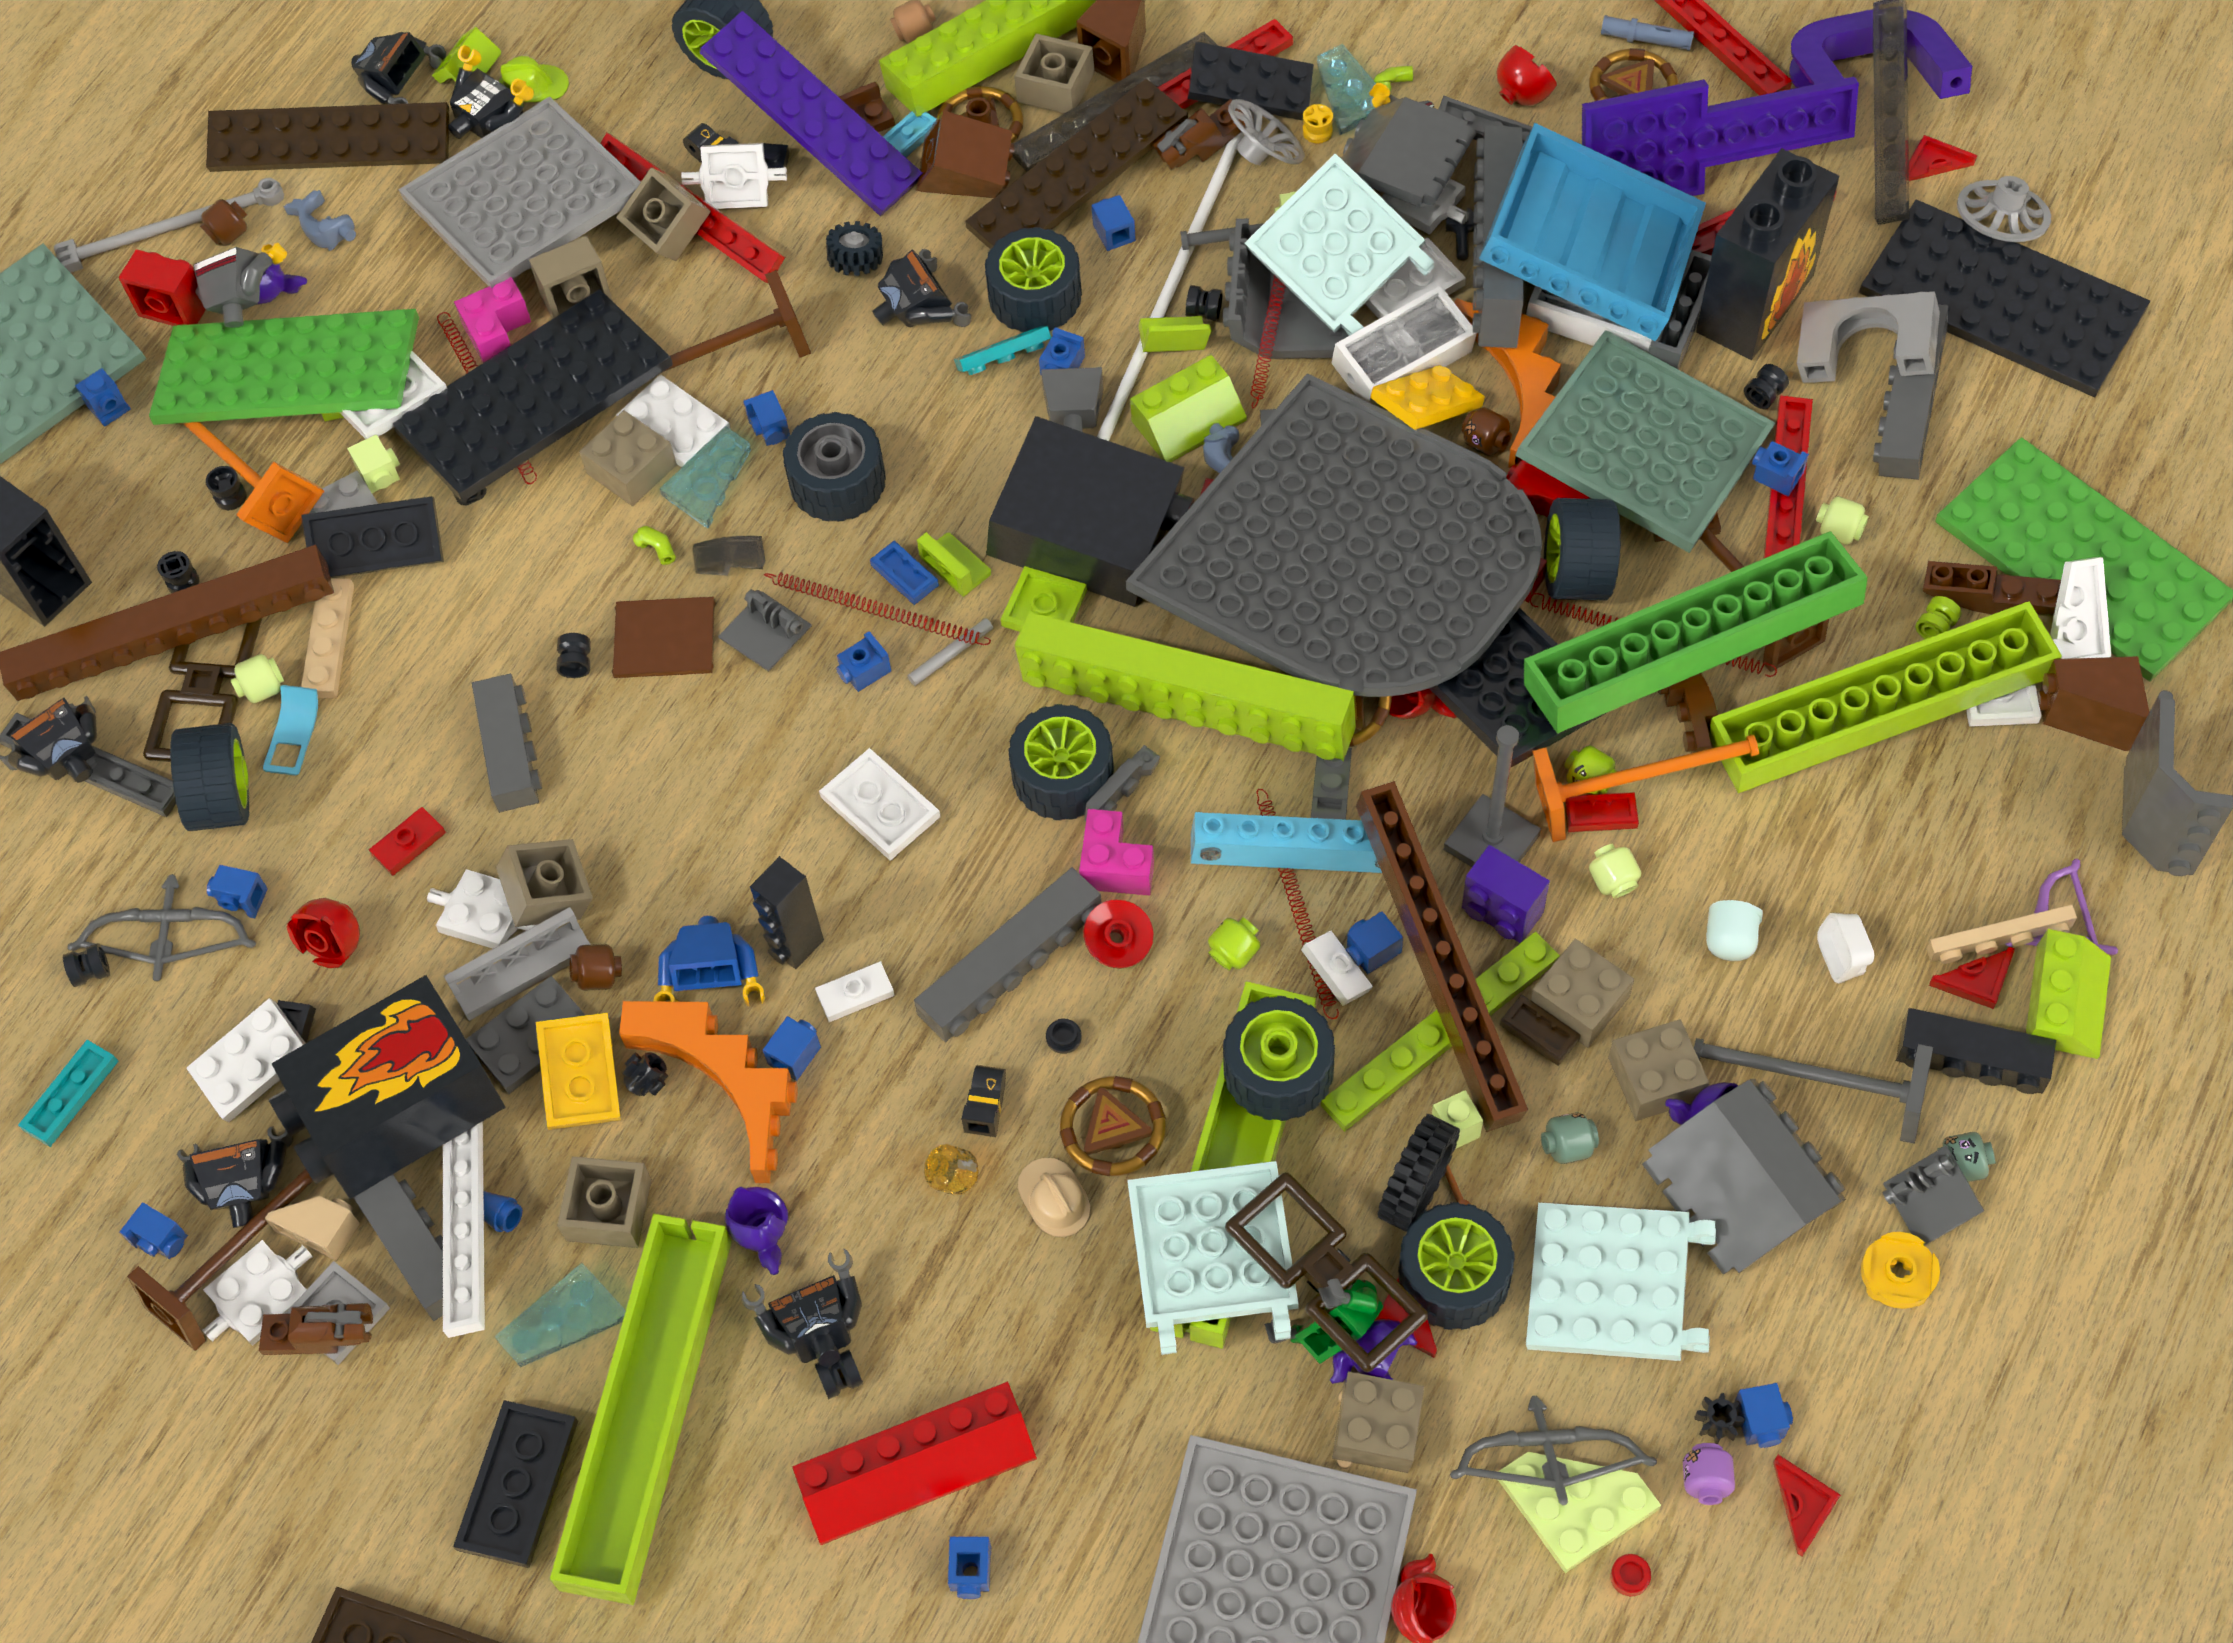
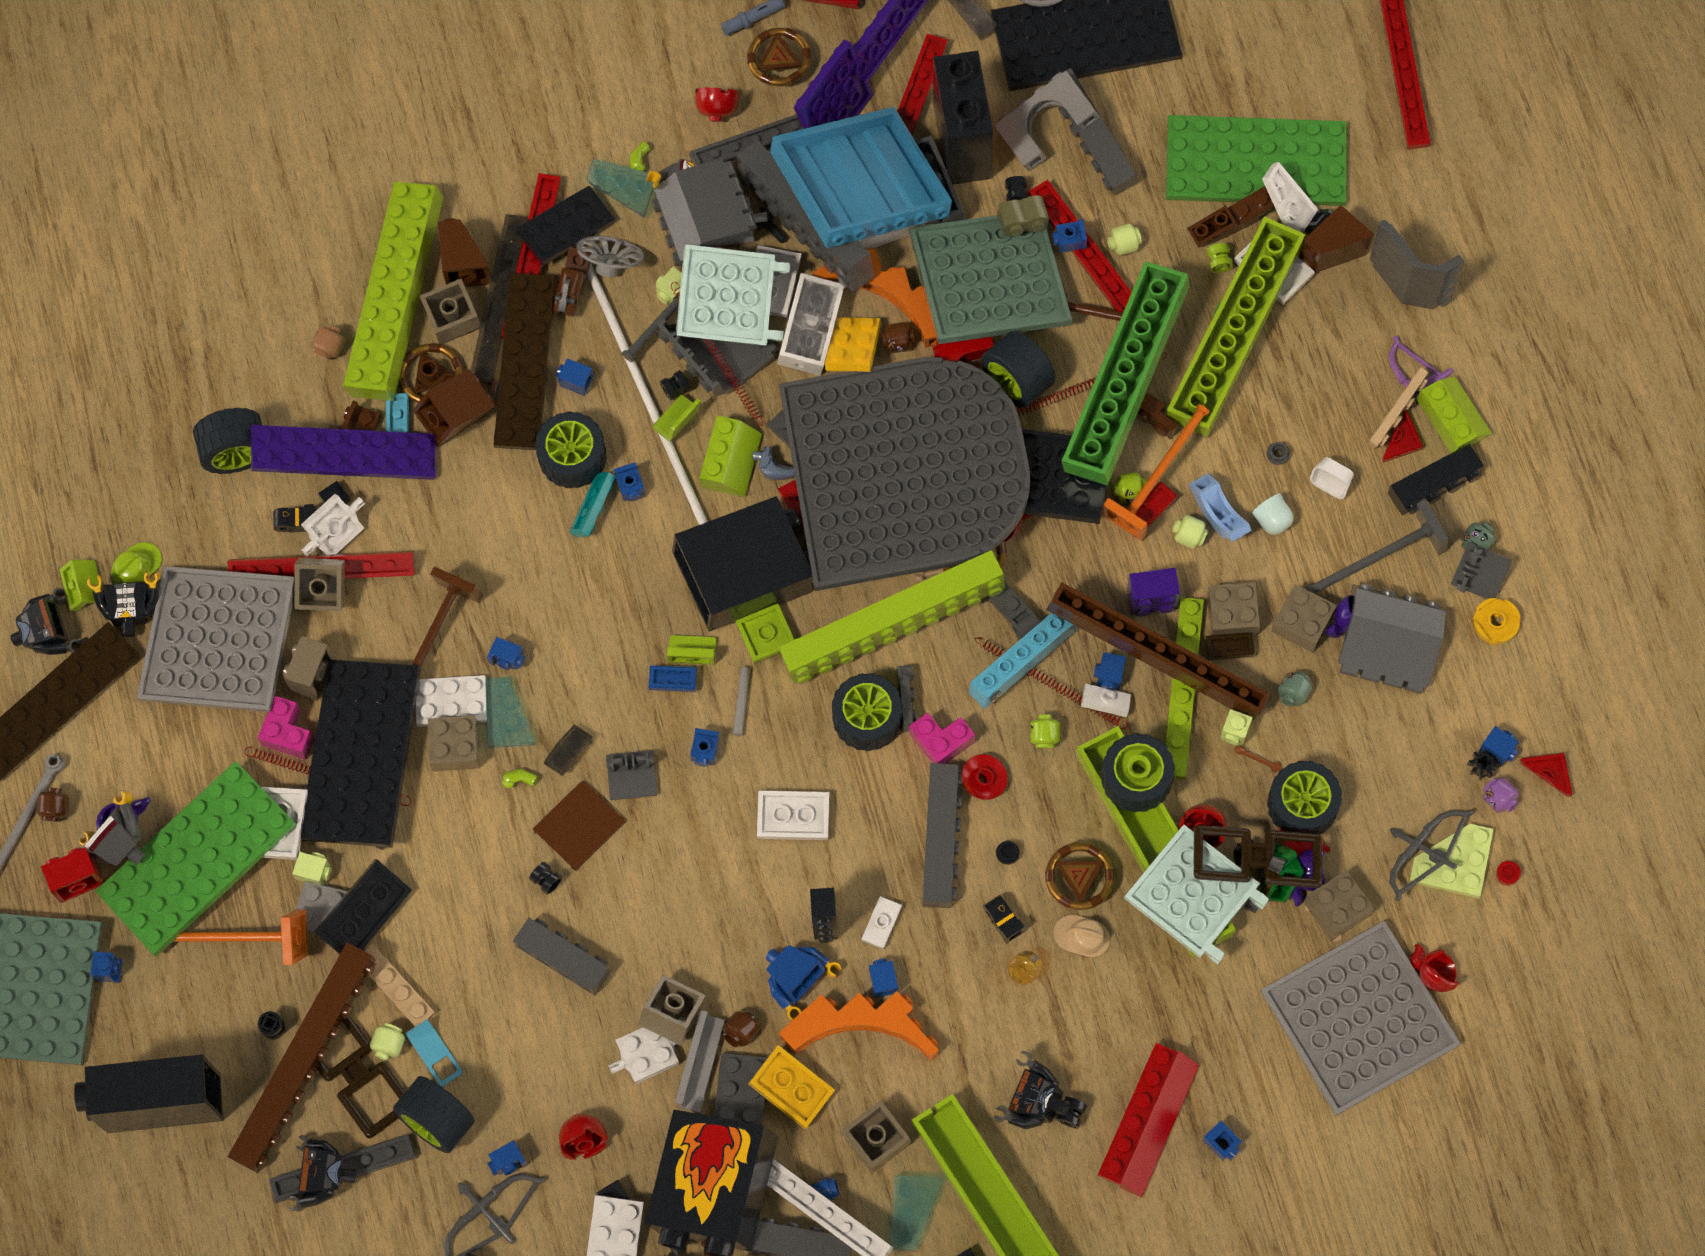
camera: 45 degrees left, 10 degrees up
black wheel [206,466,247,511] -> none
sand blue animal [283,190,356,251] -> none
red plate [368,807,446,876] -> none
black gear [622,1052,668,1096] -> none
dark purple hair [725,1187,788,1275] -> none
red piece [764,572,991,645] -> none
black wheel [783,412,886,522] -> none
black wheel [826,221,883,276] -> none
black torso [872,249,972,327] -> none
dark grey torso [1041,367,1103,432] -> none
yellow wheel [1303,104,1333,144] -> none
black tyre [1377,1114,1460,1232] -> none
dark grey tile [1444,725,1541,867] -> none
light aqua plate [1526,1203,1716,1361] -> none
none -> olive brick [997,196,1049,236]
none -> red cylinder [1178,804,1227,848]
none -> light blue arch [1189,473,1251,542]
none -> dark grey plate [1266,442,1290,465]

